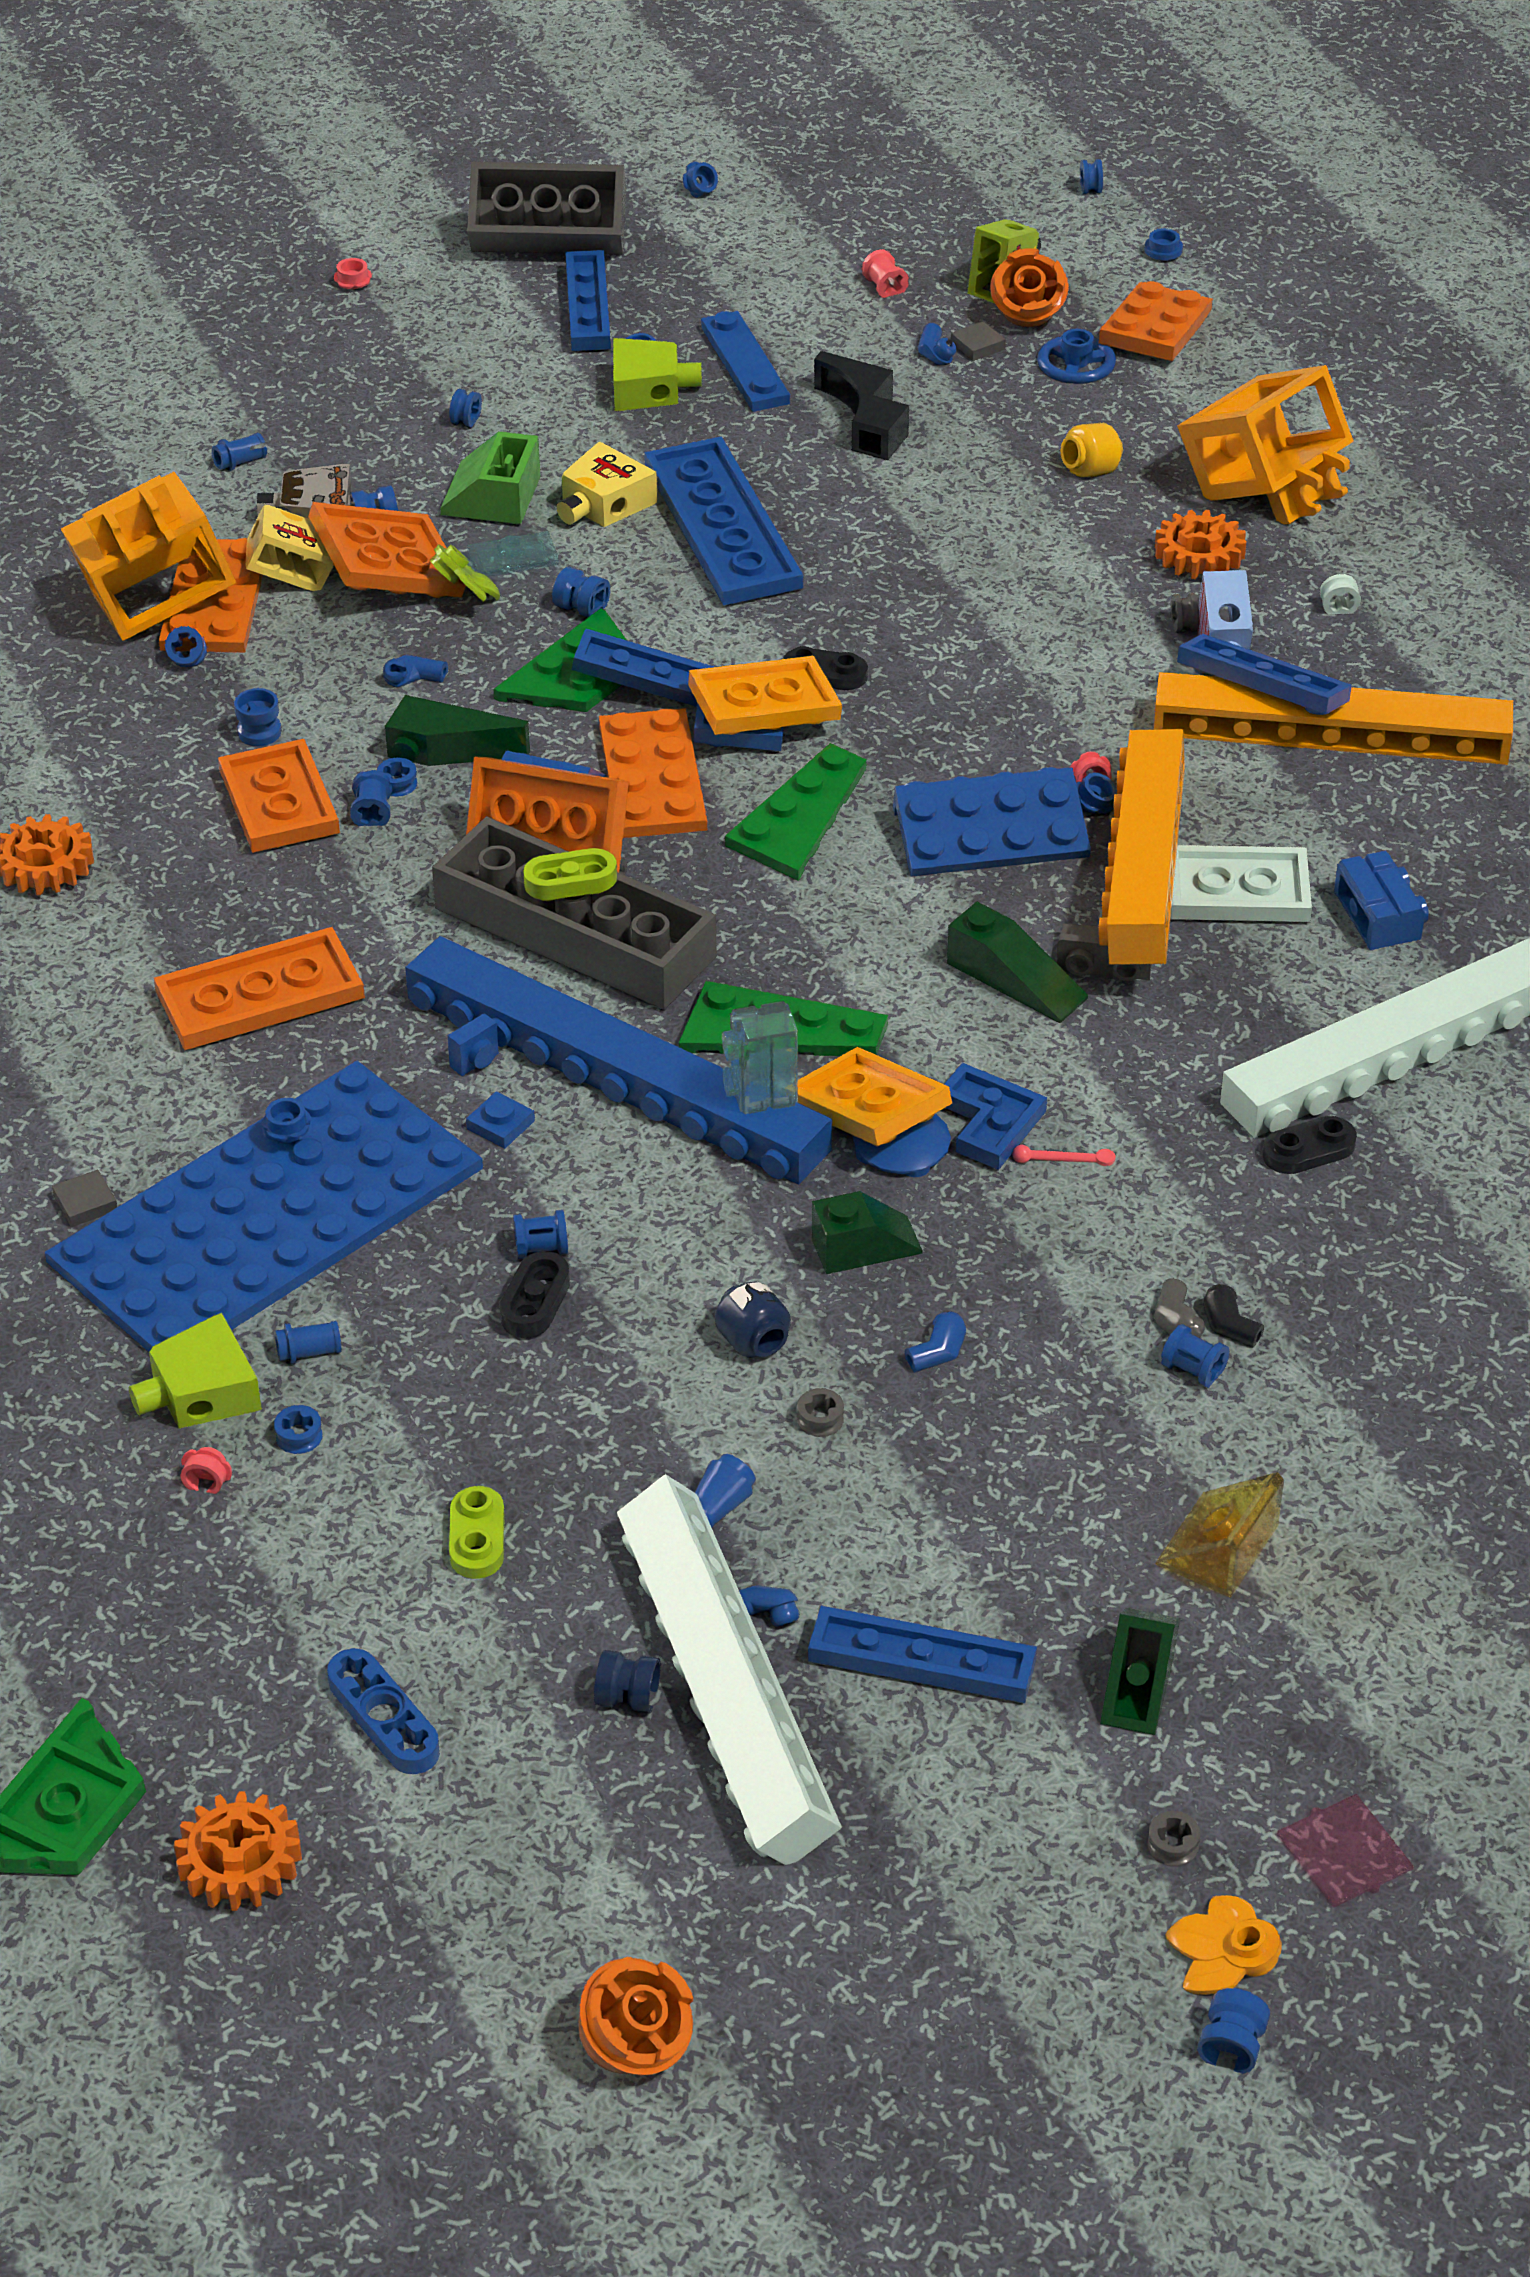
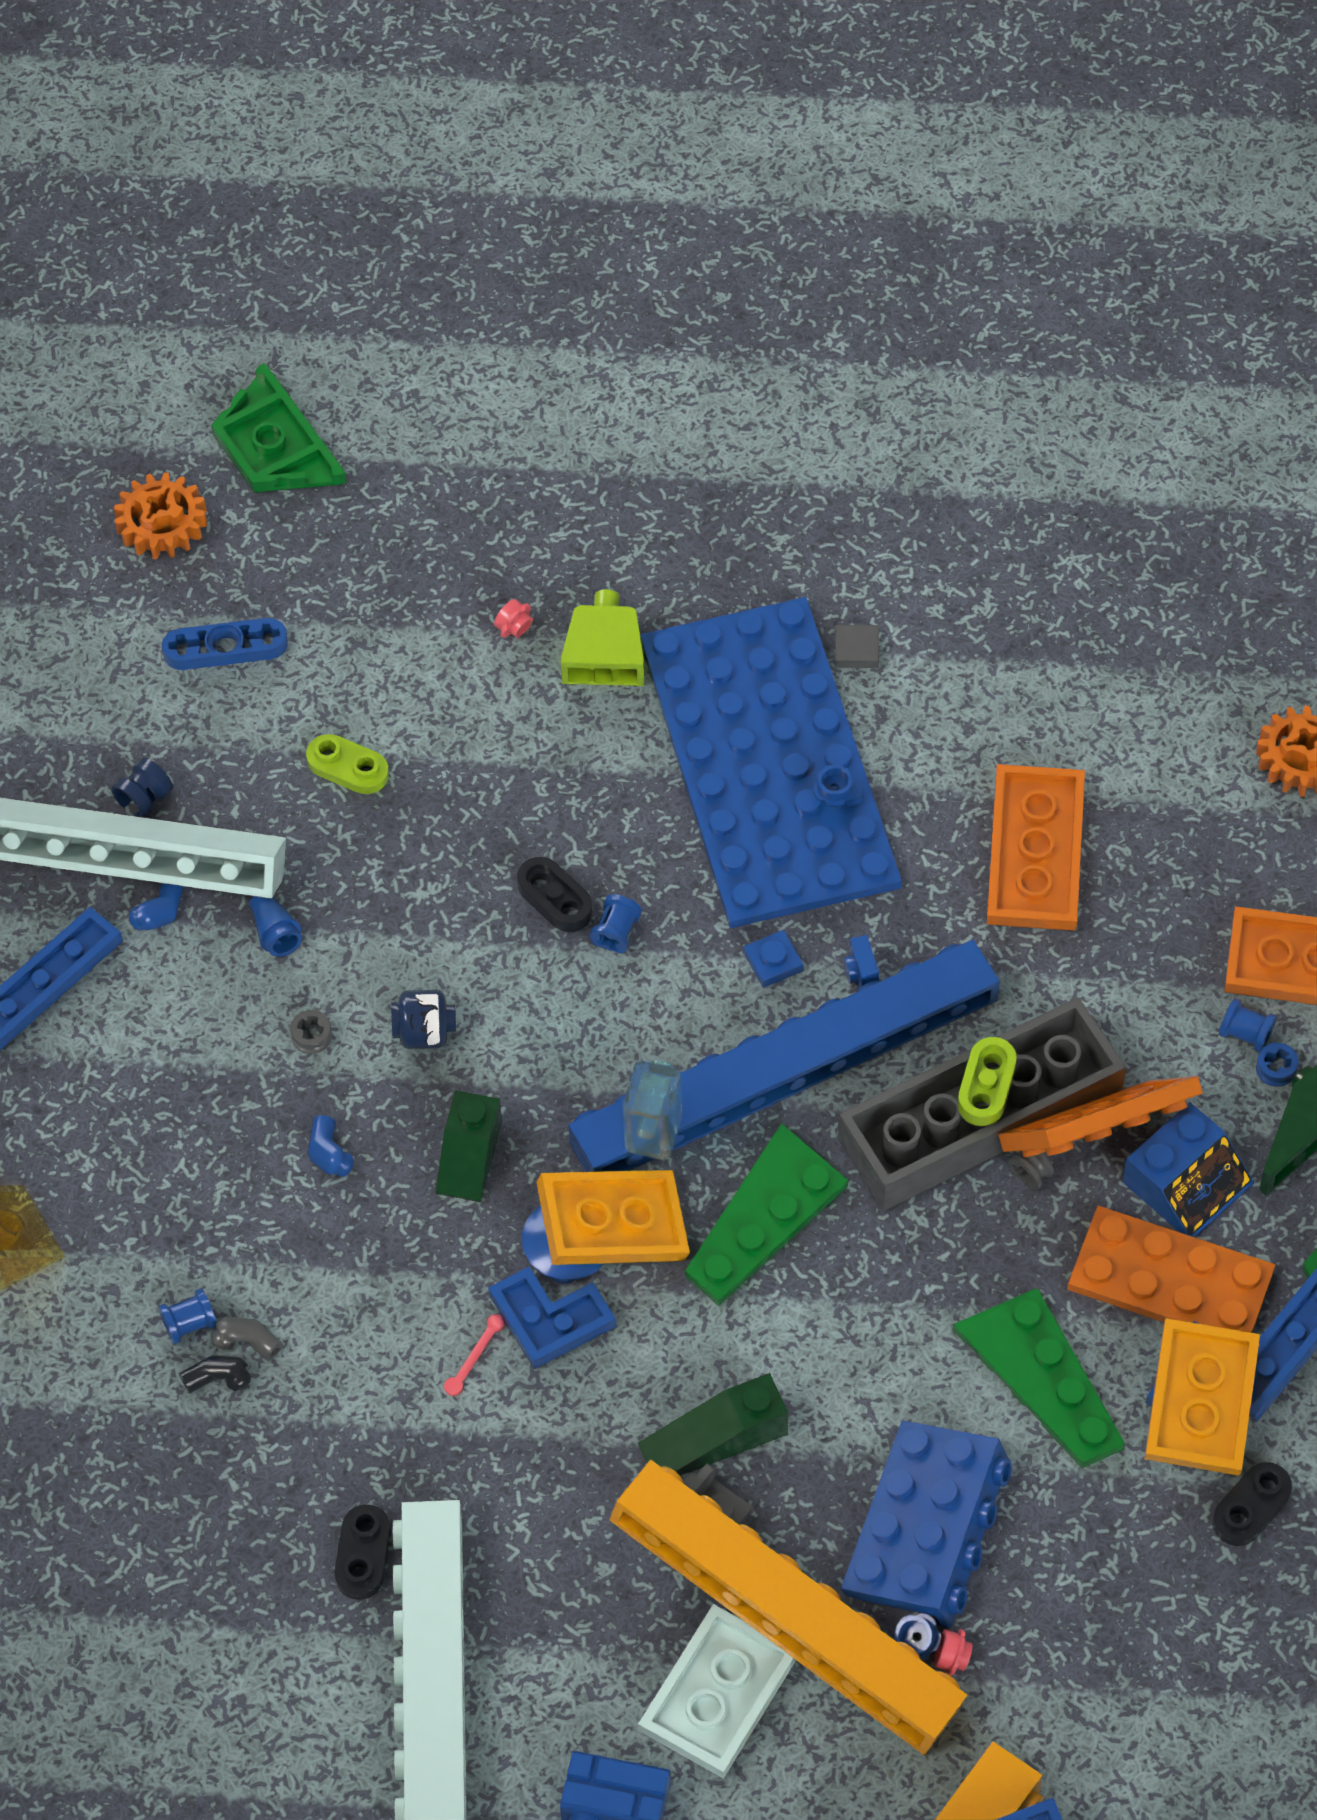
camera: 120 degrees right, 15 degrees up
blue bush [274,1405,322,1454] -> none
blue pin [275,1321,341,1364] -> none

